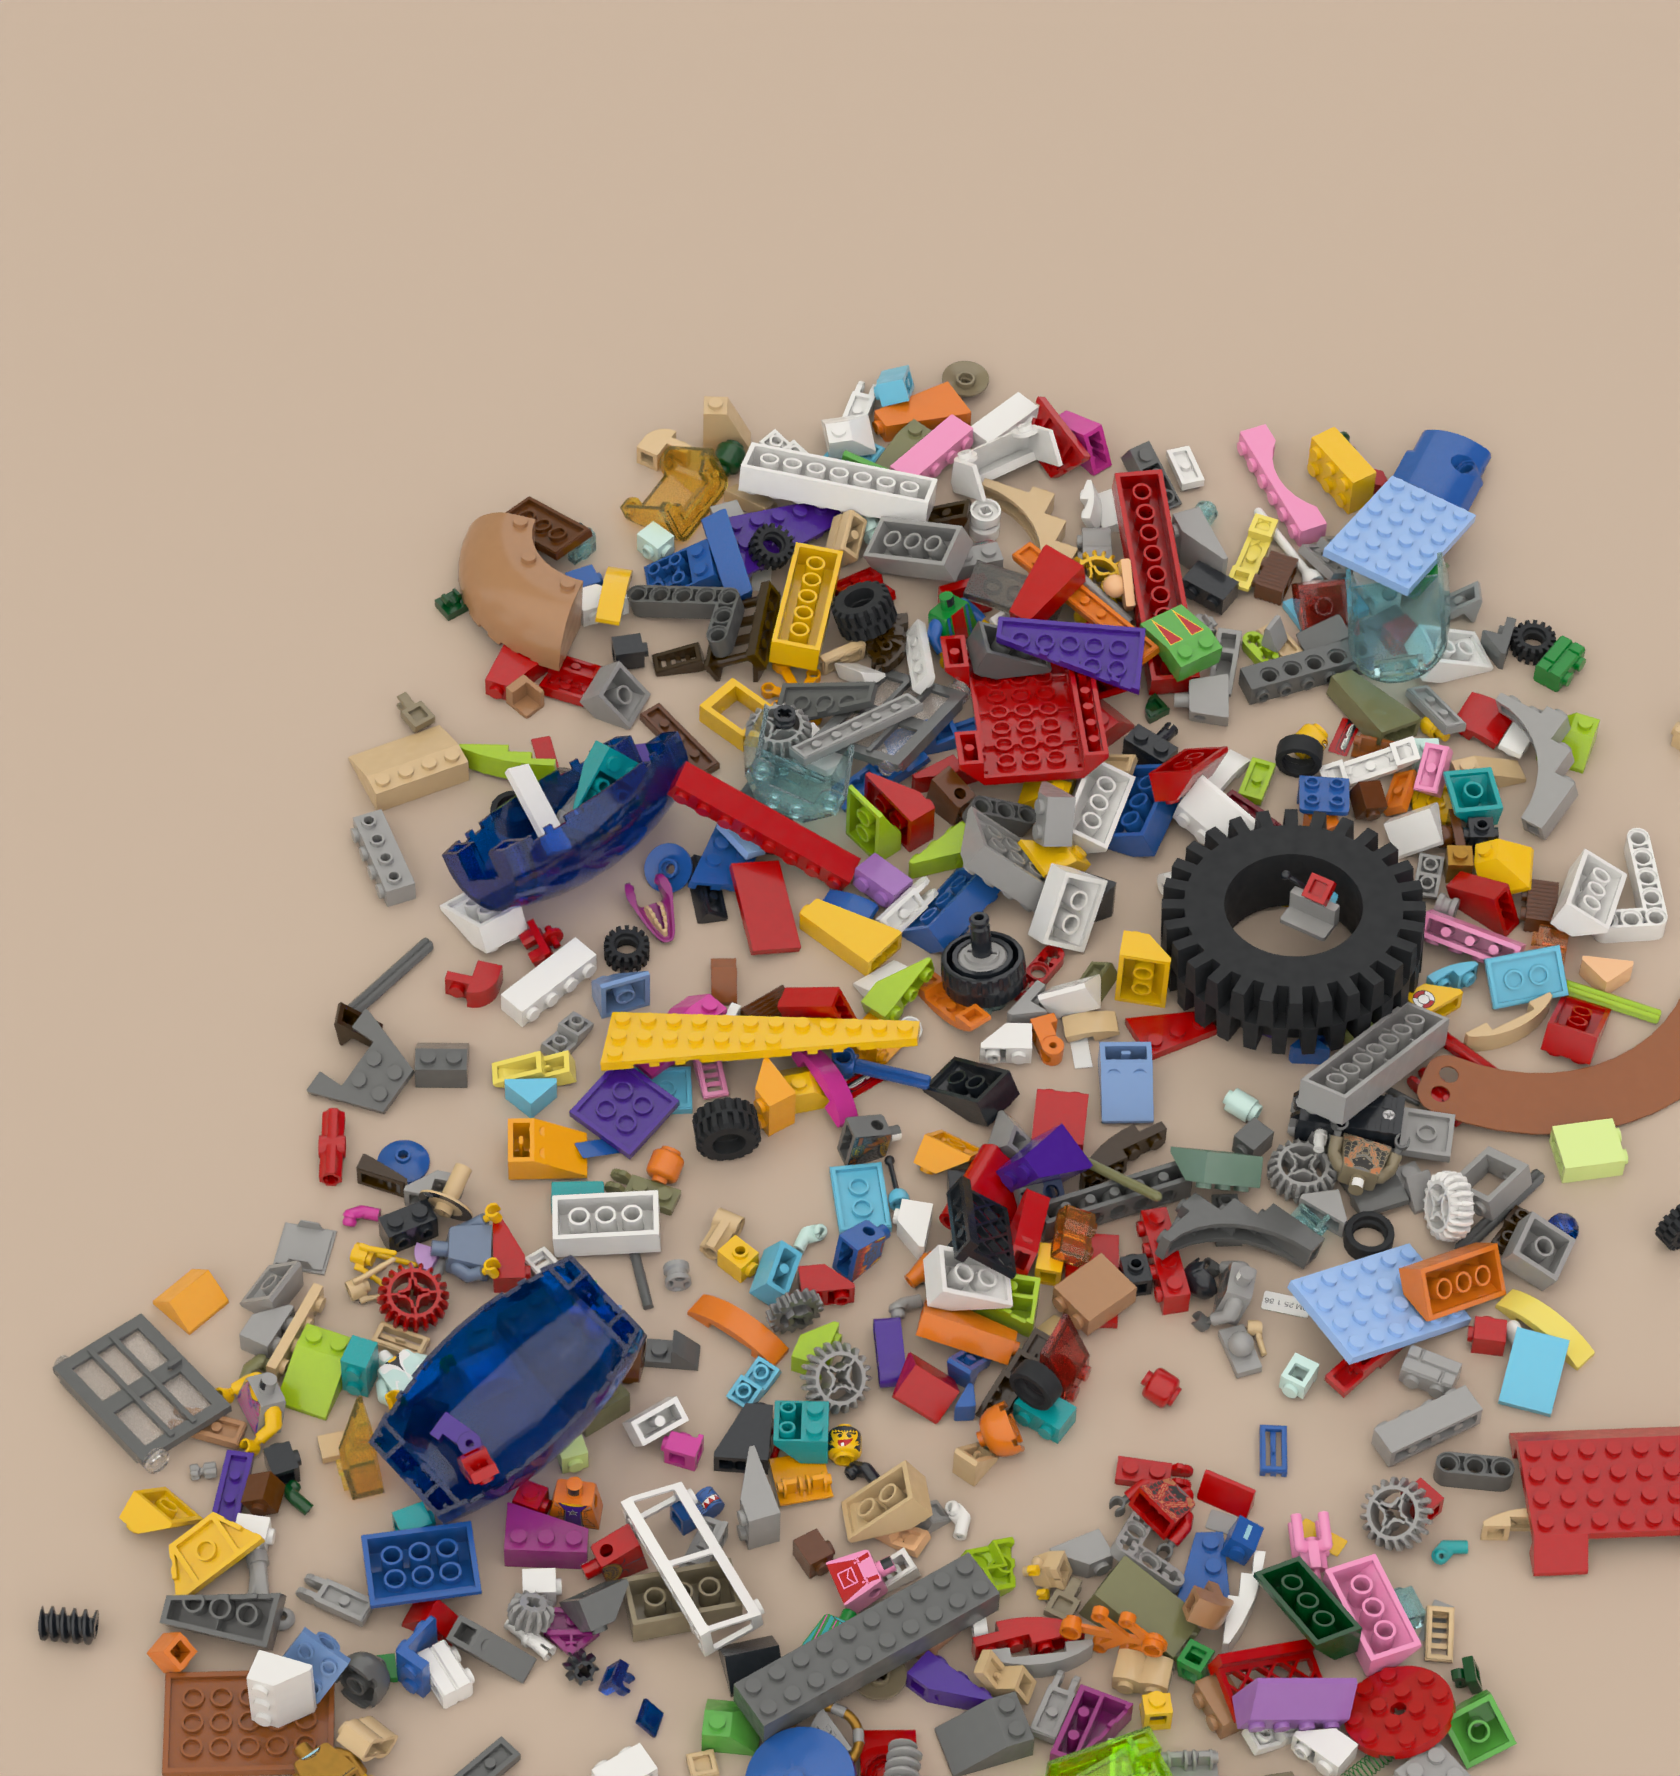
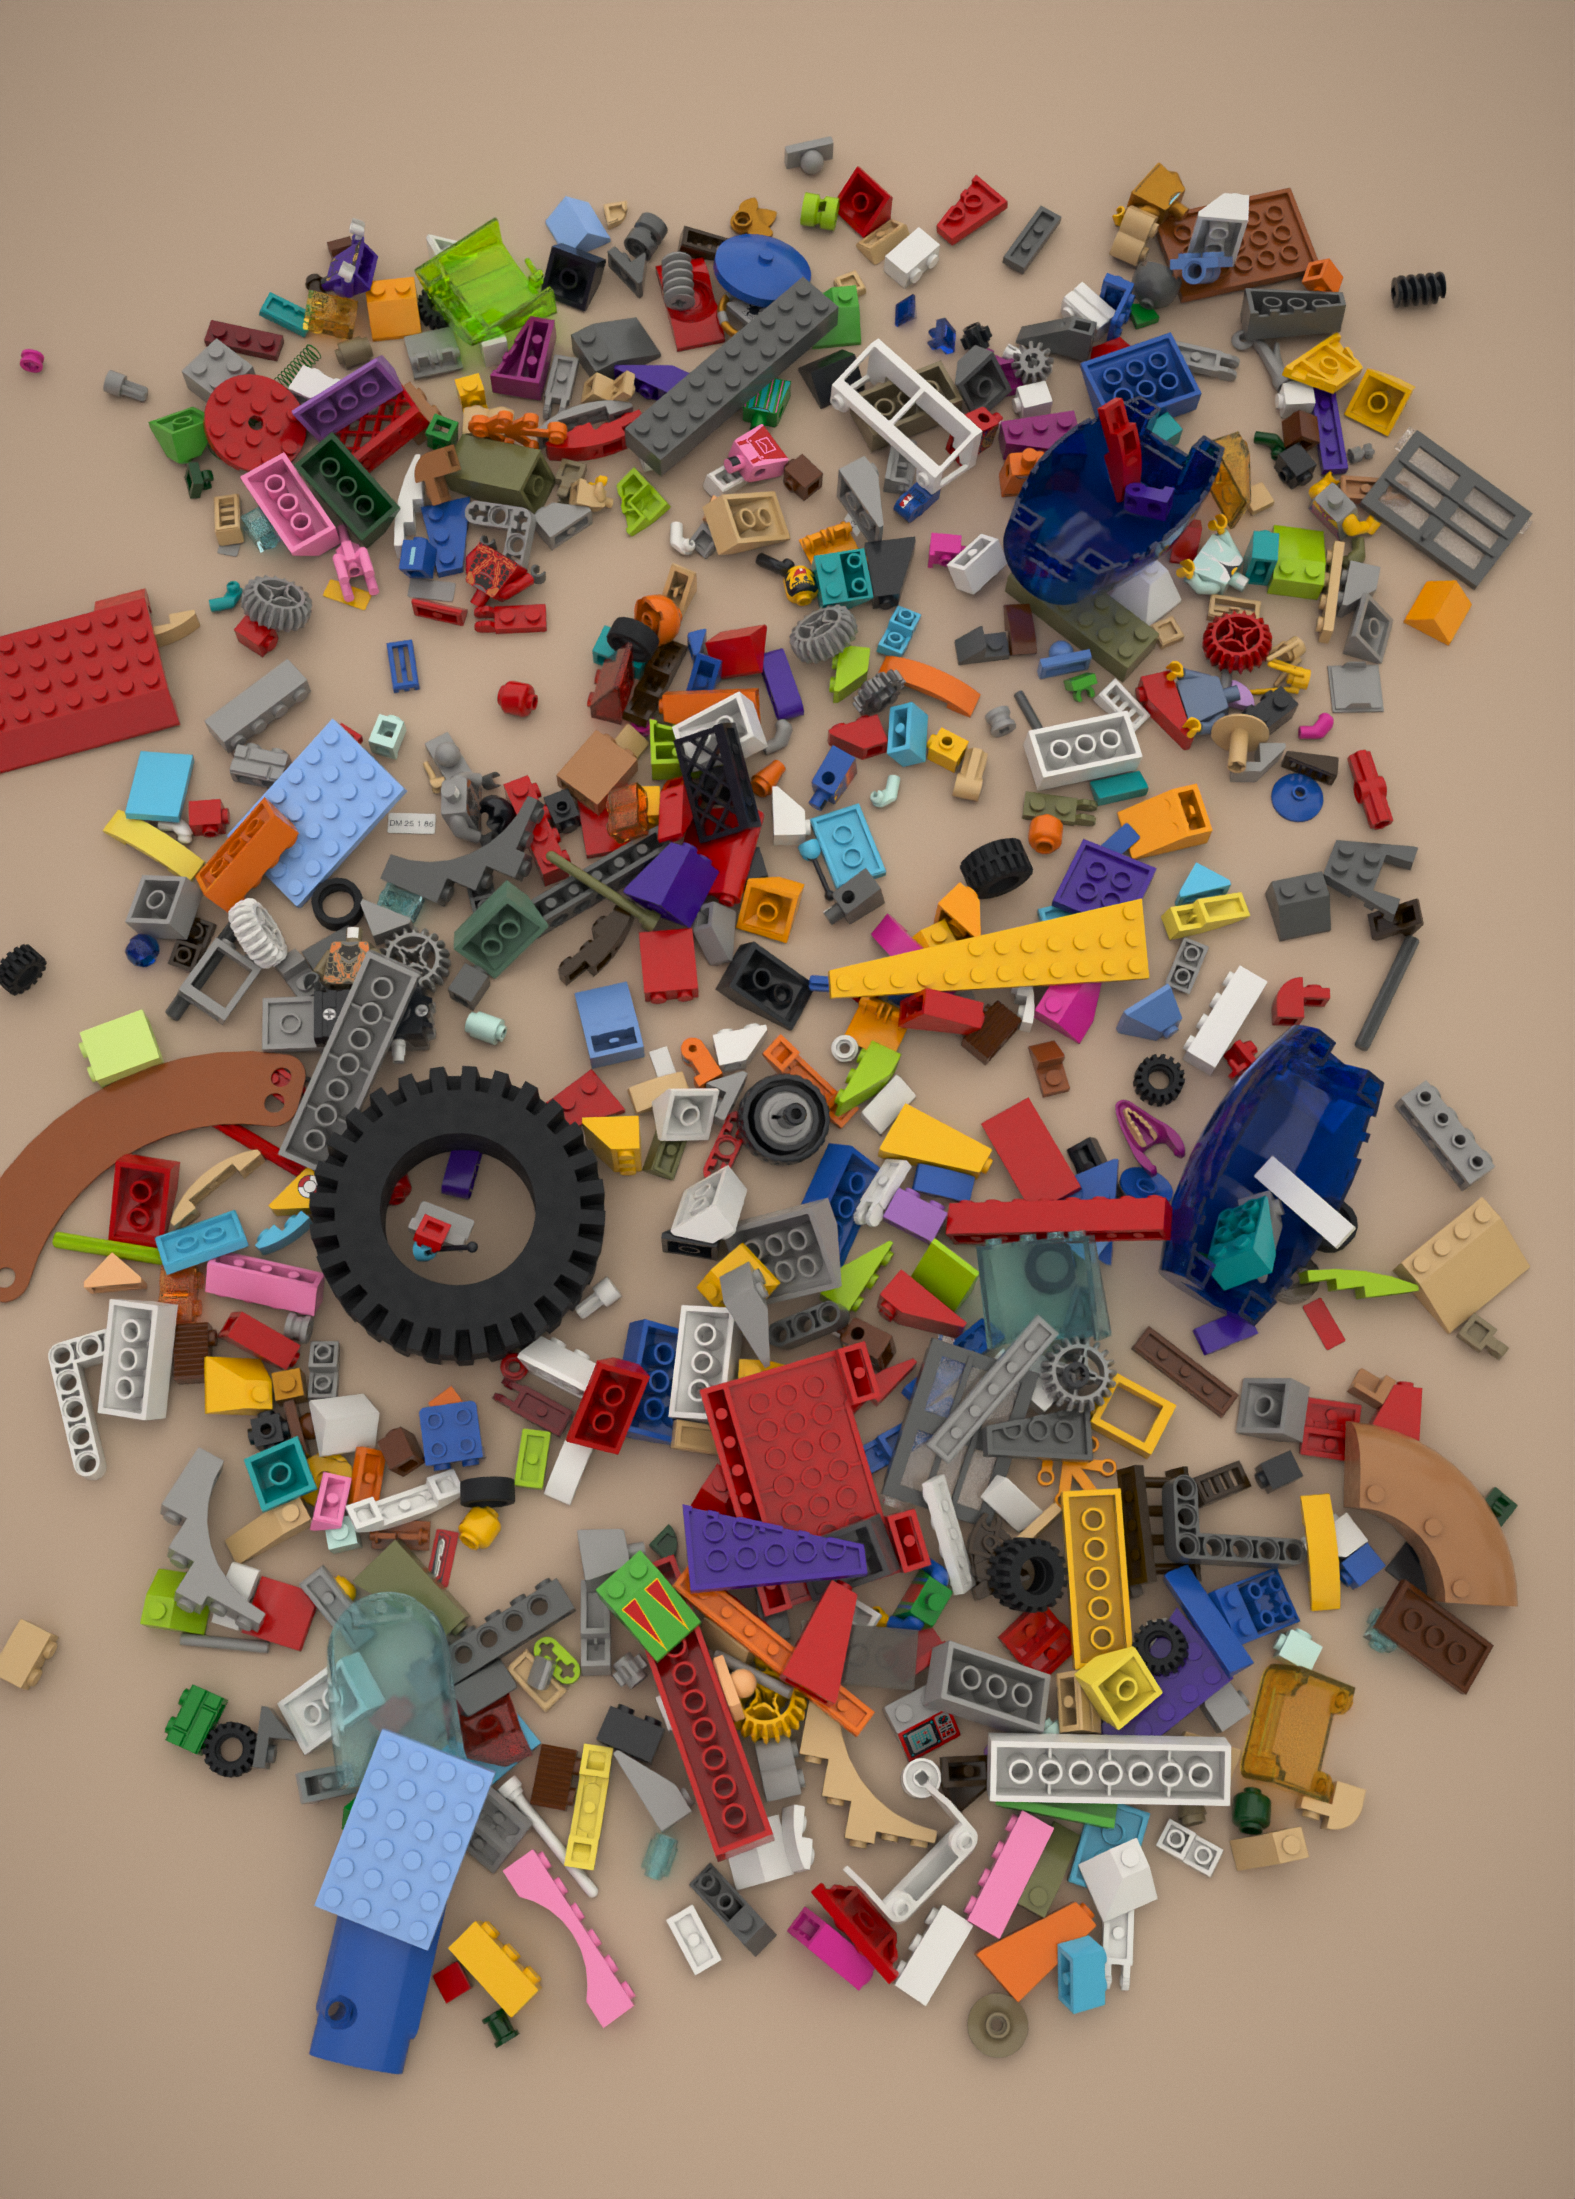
camera: 165 degrees right, 20 degrees up
black brick [1122,722,1178,765] -> none
dark grey beam [1433,1452,1515,1492] -> none
none -> light yellow slope [1074,1646,1163,1730]

